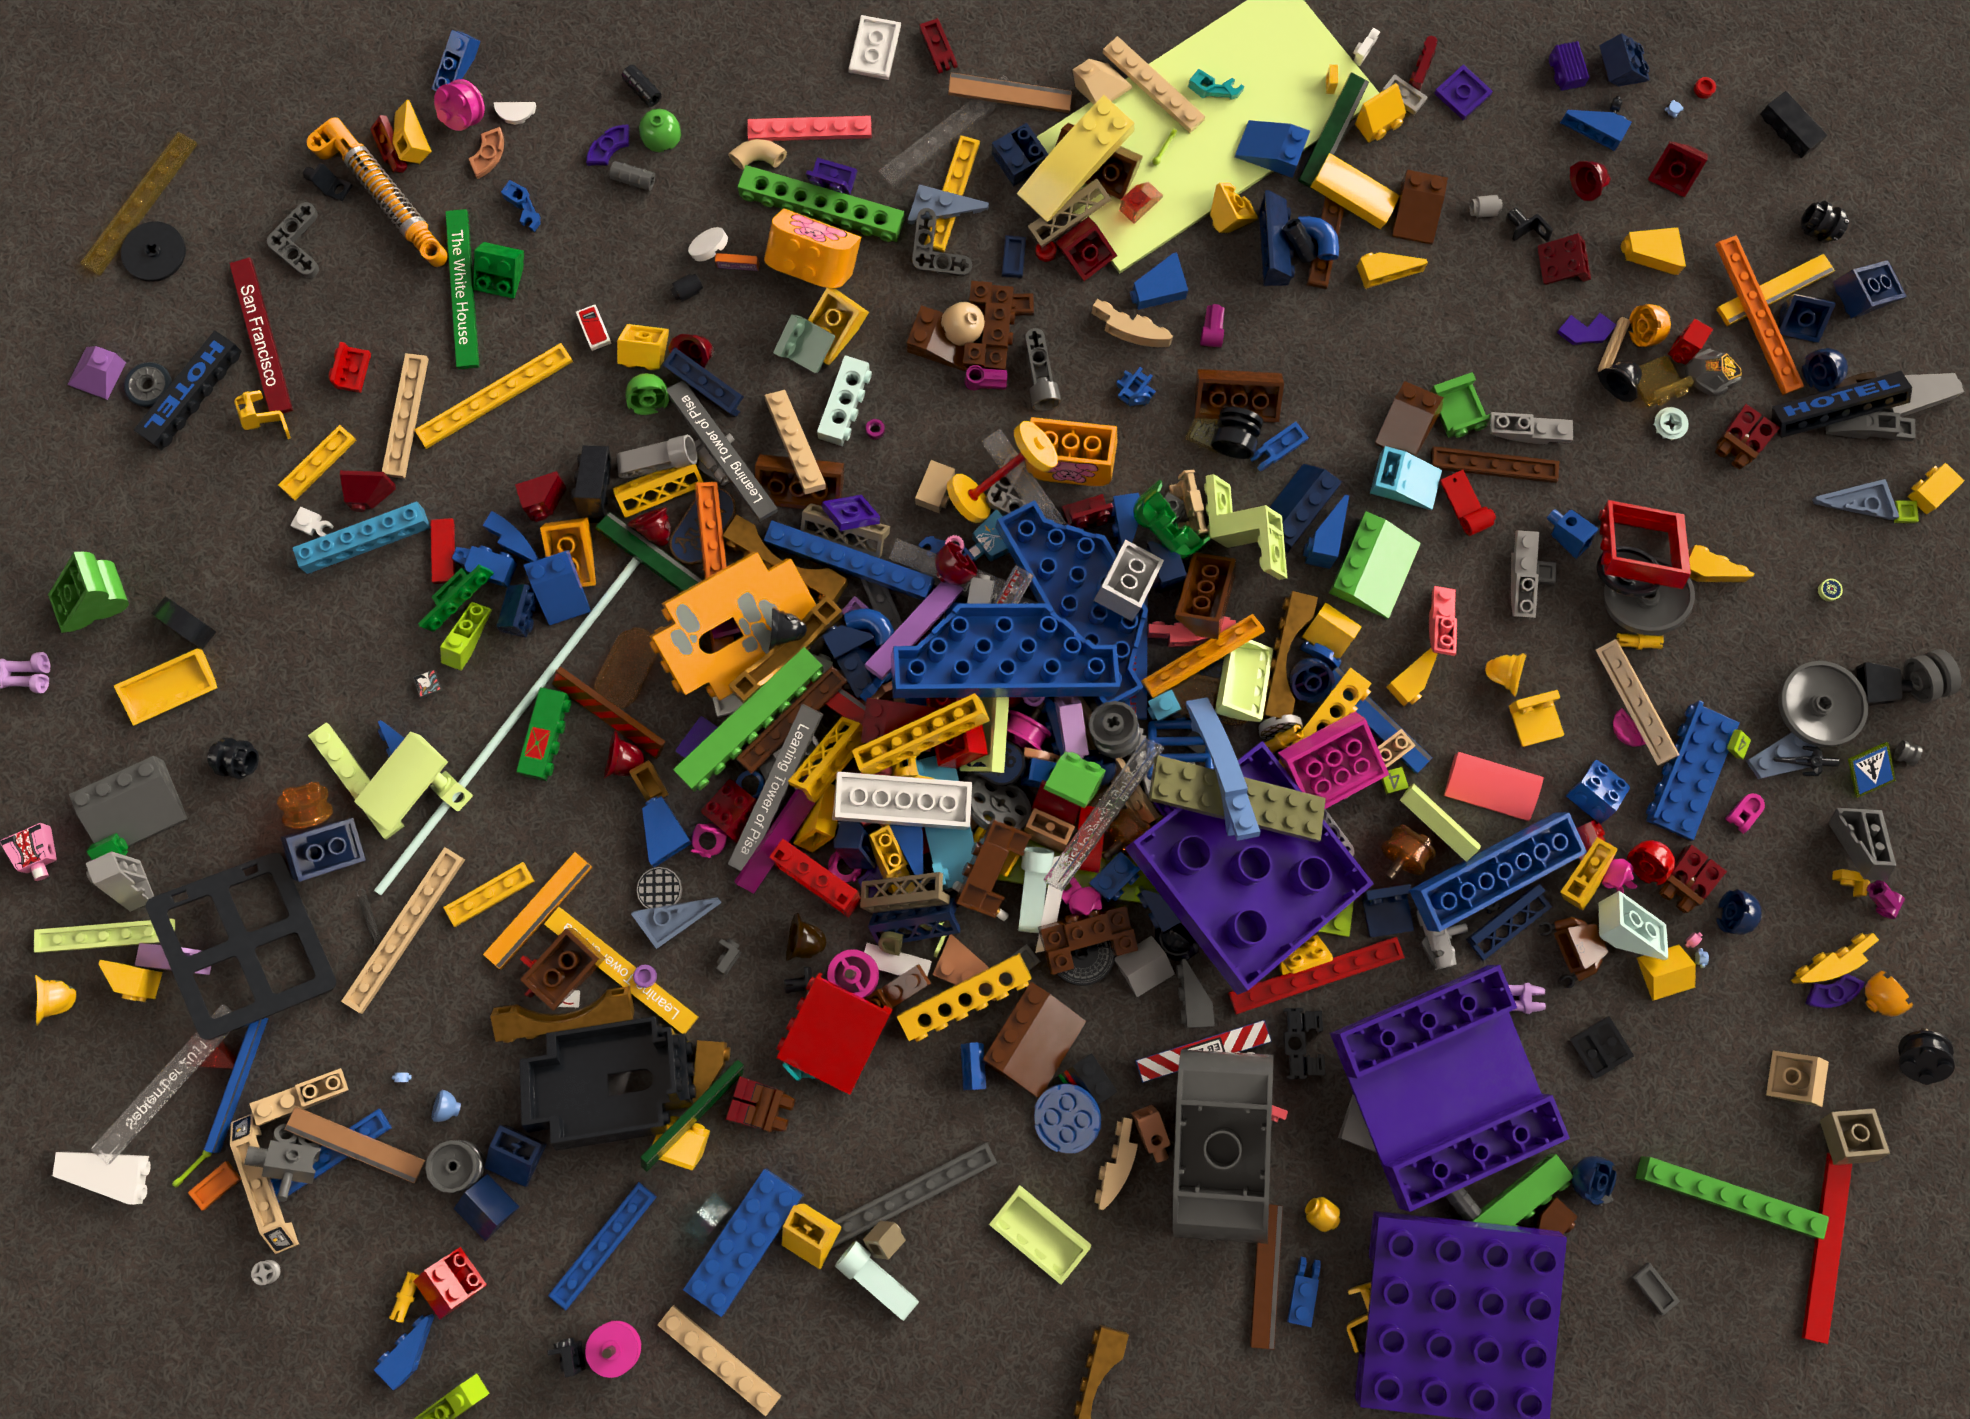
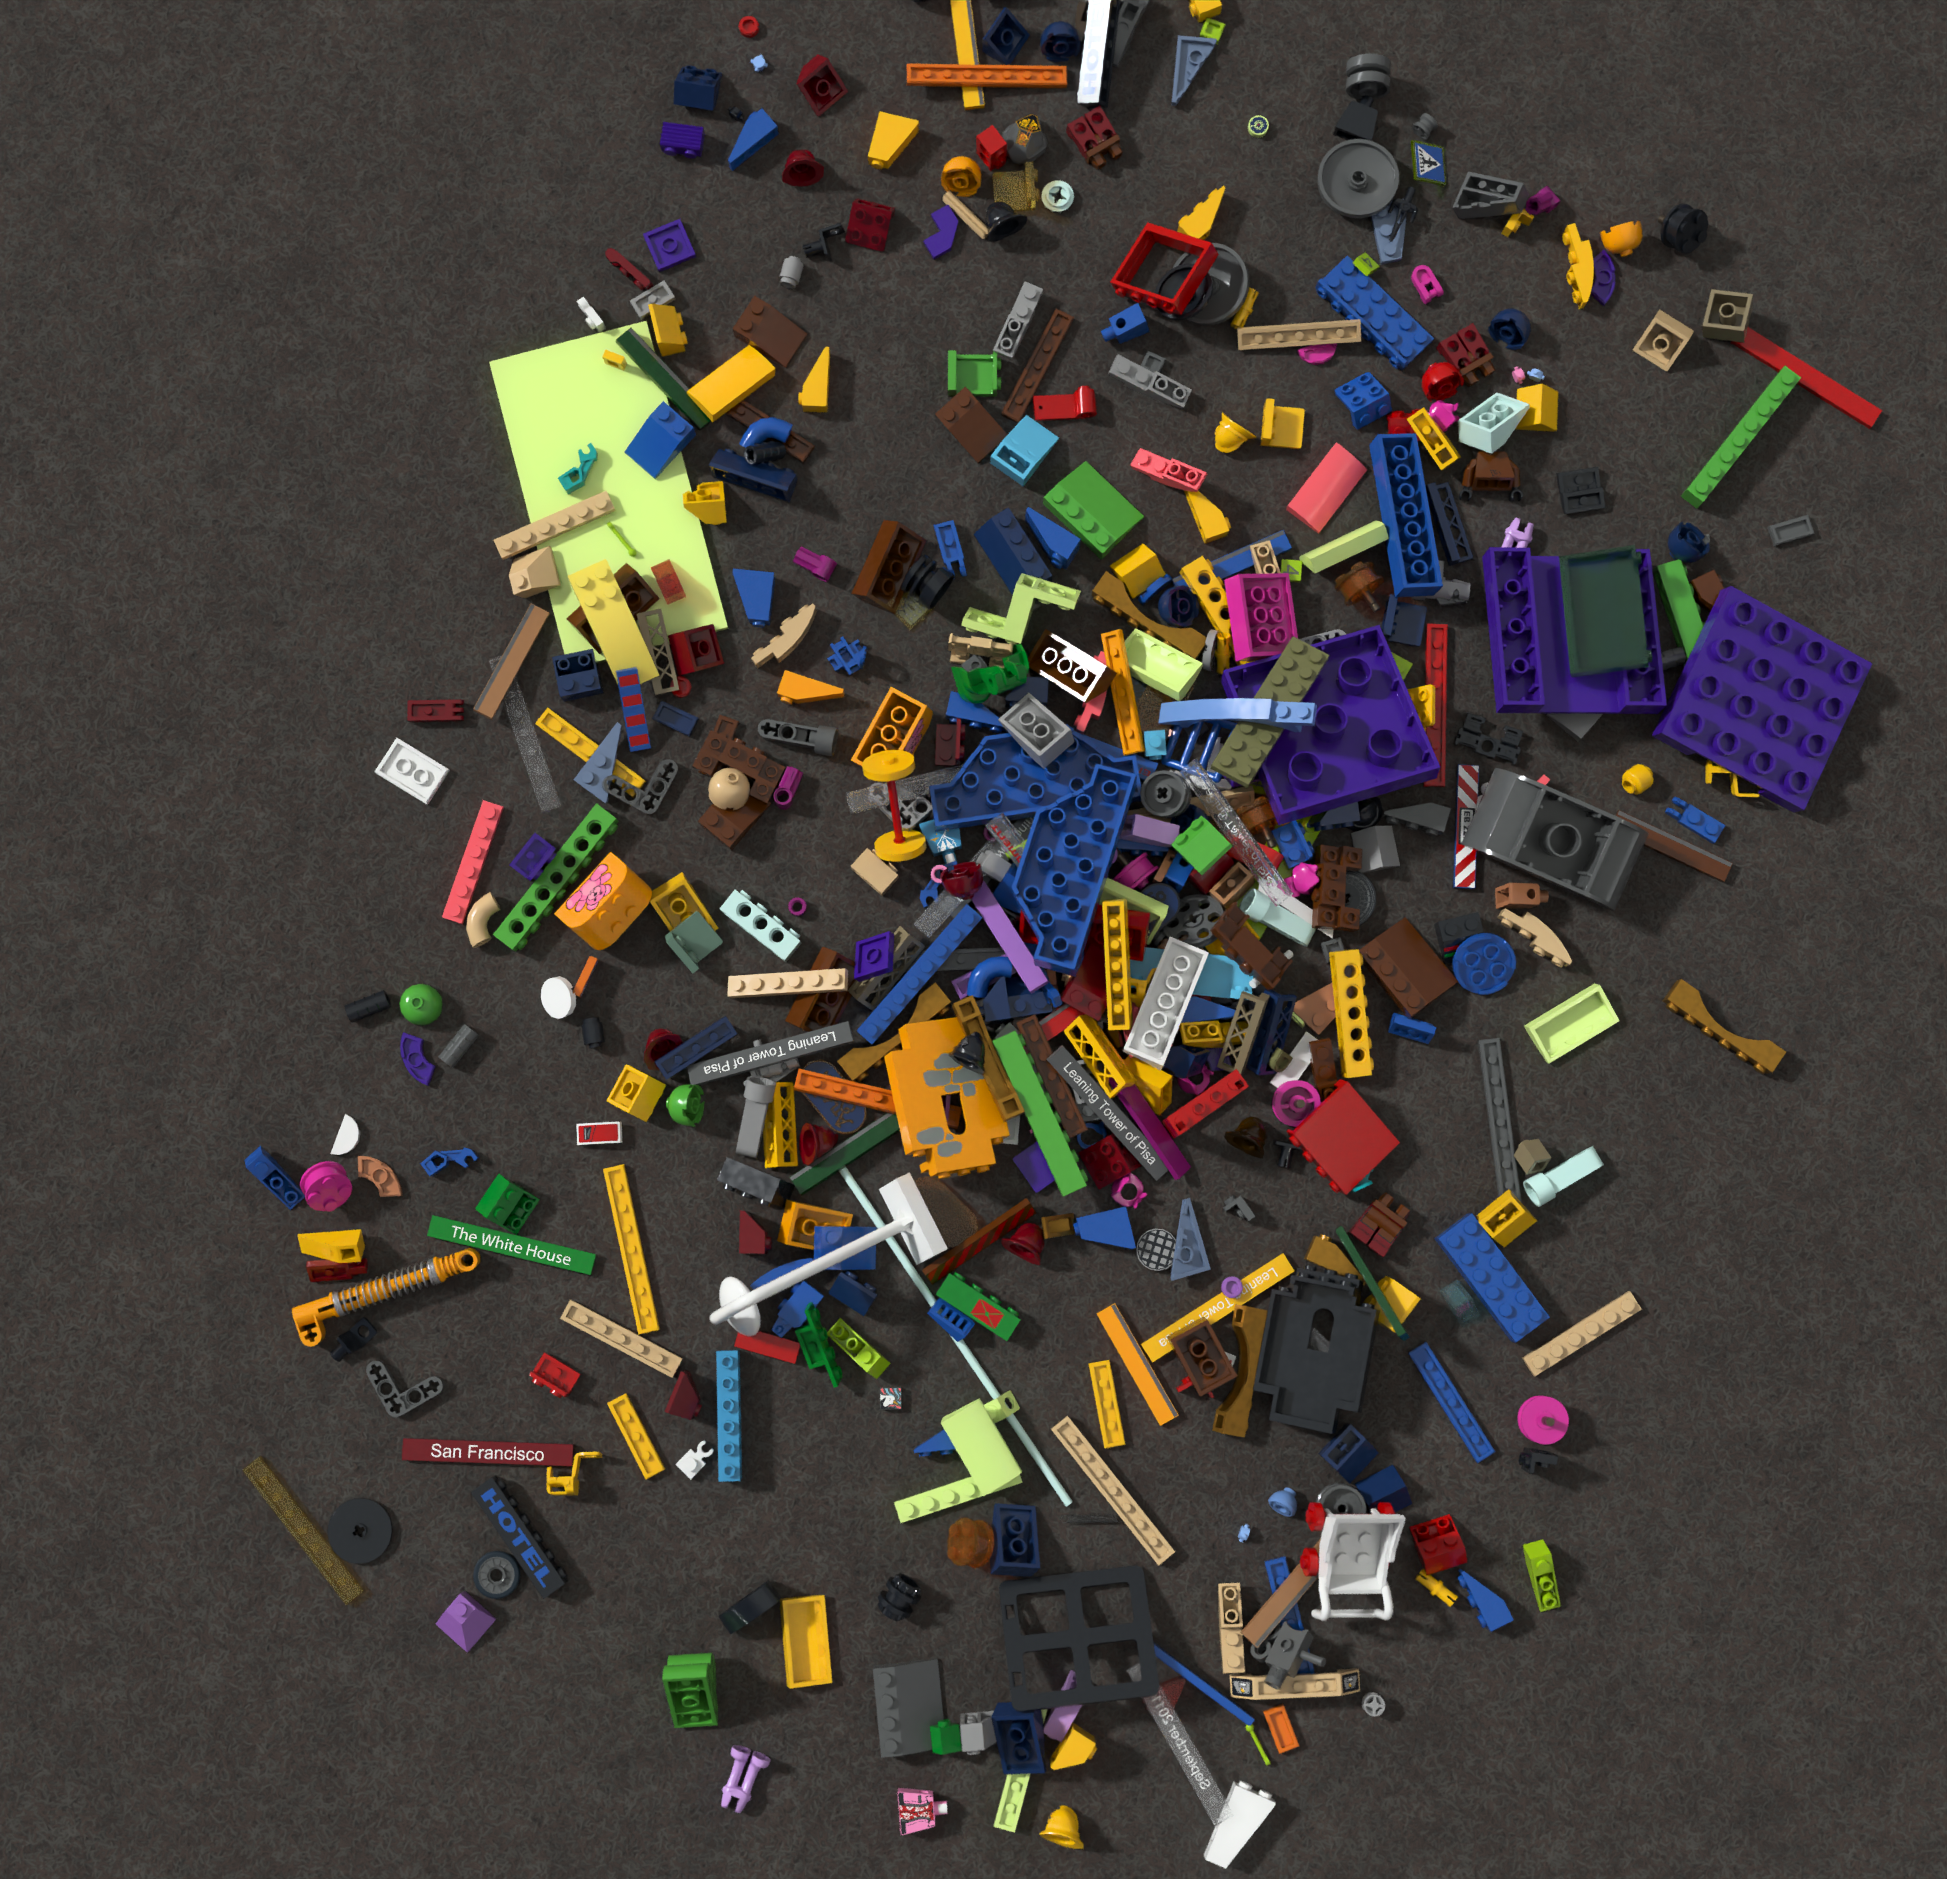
camera: 65 degrees left, 5 degrees up
none -> tile [616,667,651,752]
none -> white piece [710,1172,948,1337]
none -> light orange slope [777,670,845,705]
none -> blue slope [927,1298,975,1342]
none -> dark blue slope [991,1702,1046,1774]
none -> white piece [1300,1502,1406,1621]
none -> clear green windscreen [1559,545,1653,677]

